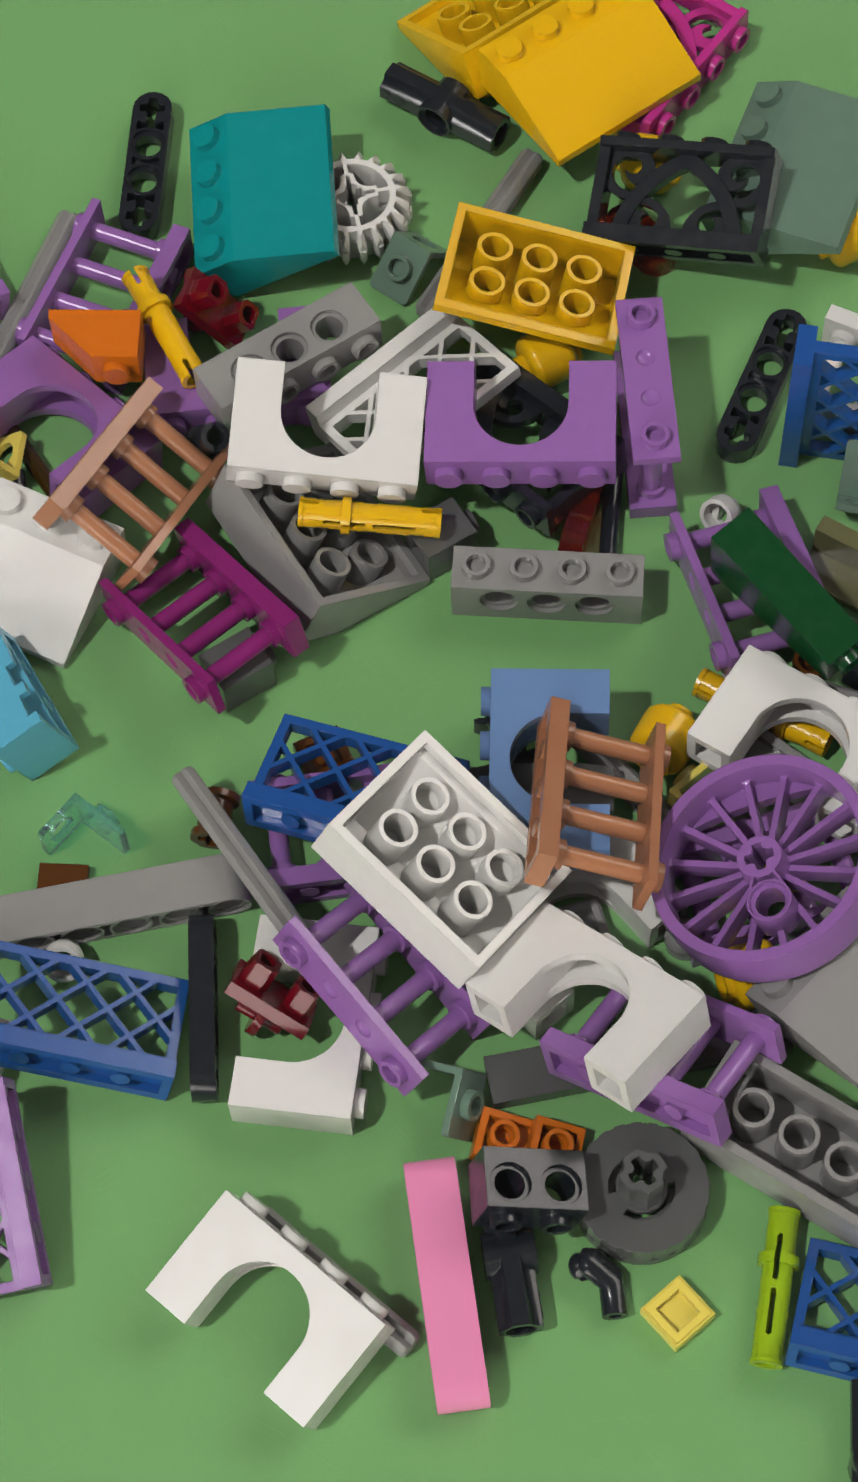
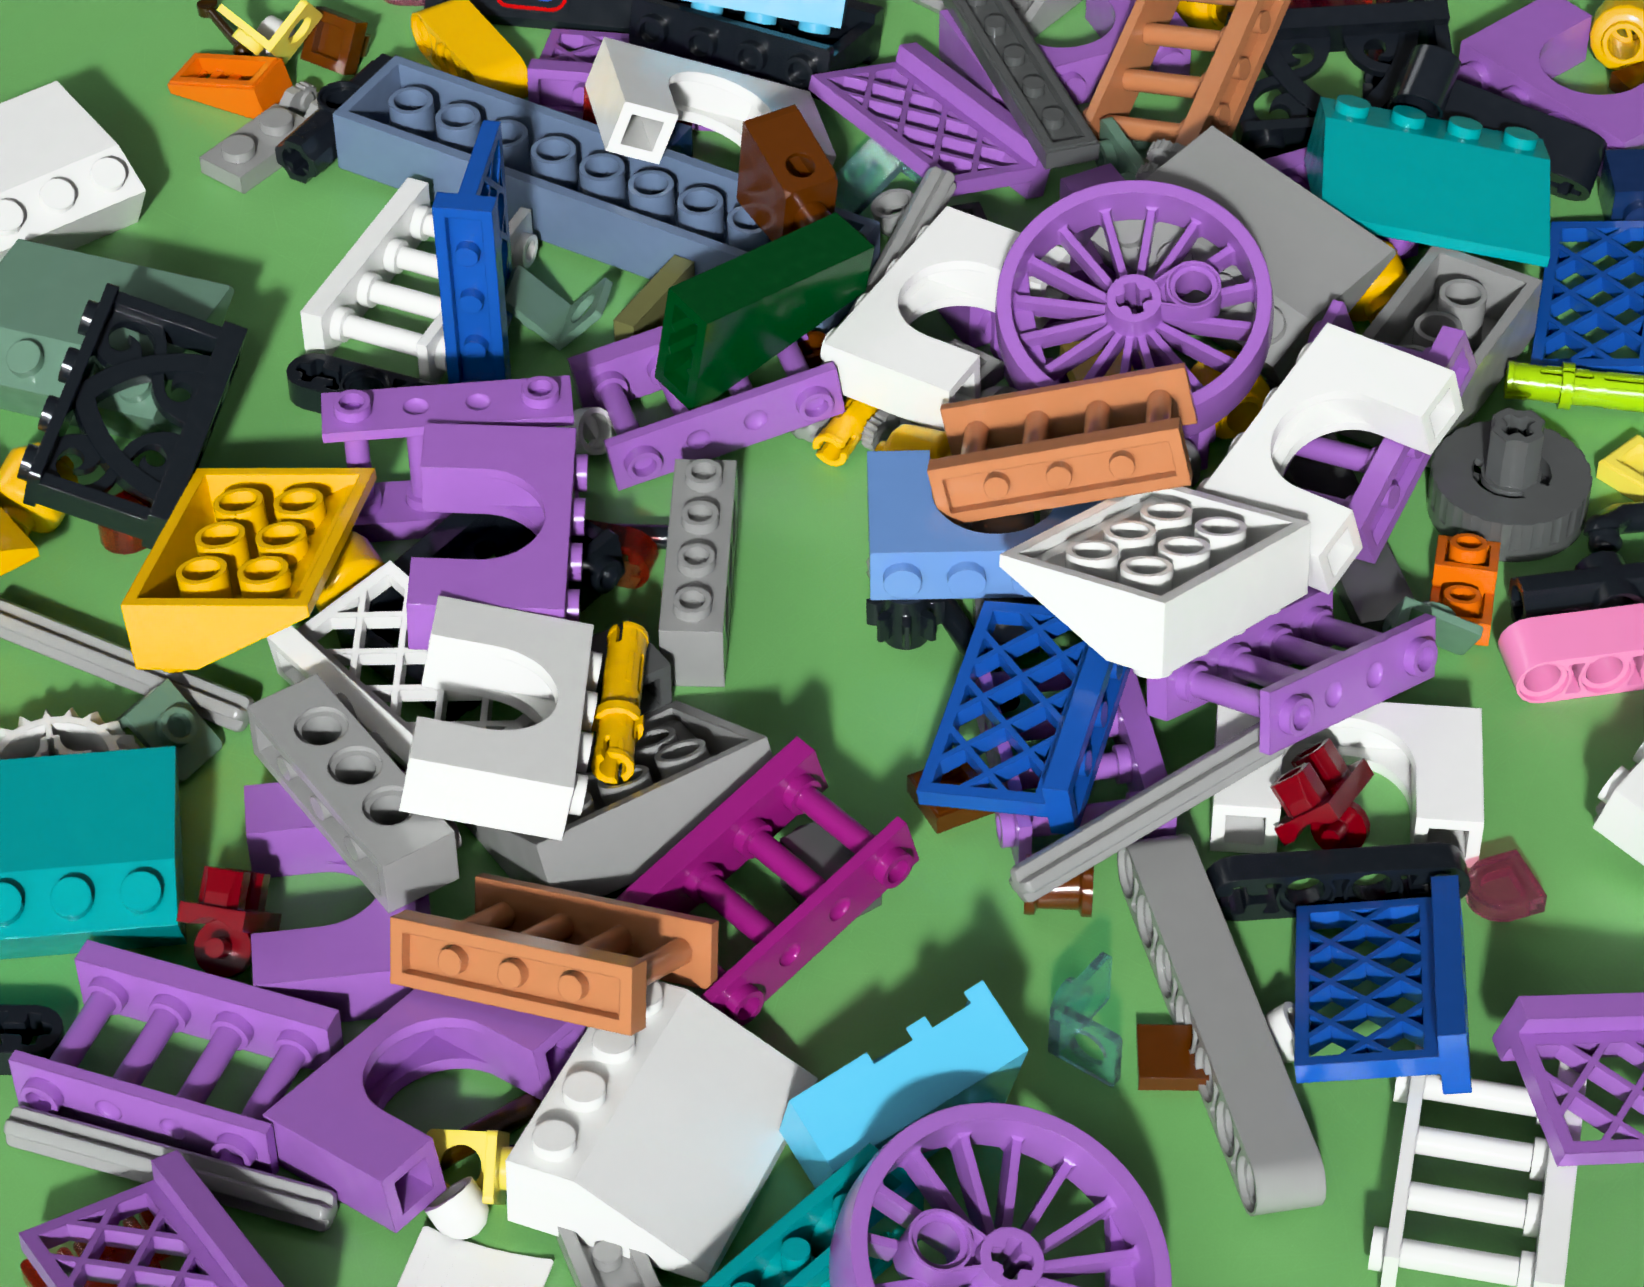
camera: 95 degrees left, 20 degrees down
orange slope [48,309,146,385] -> none
yellow pin [122,265,202,389] -> none
black pin [186,422,230,459] -> none
black brick [468,1146,589,1235] -> none
none -> clear pink tile [1465,849,1547,922]

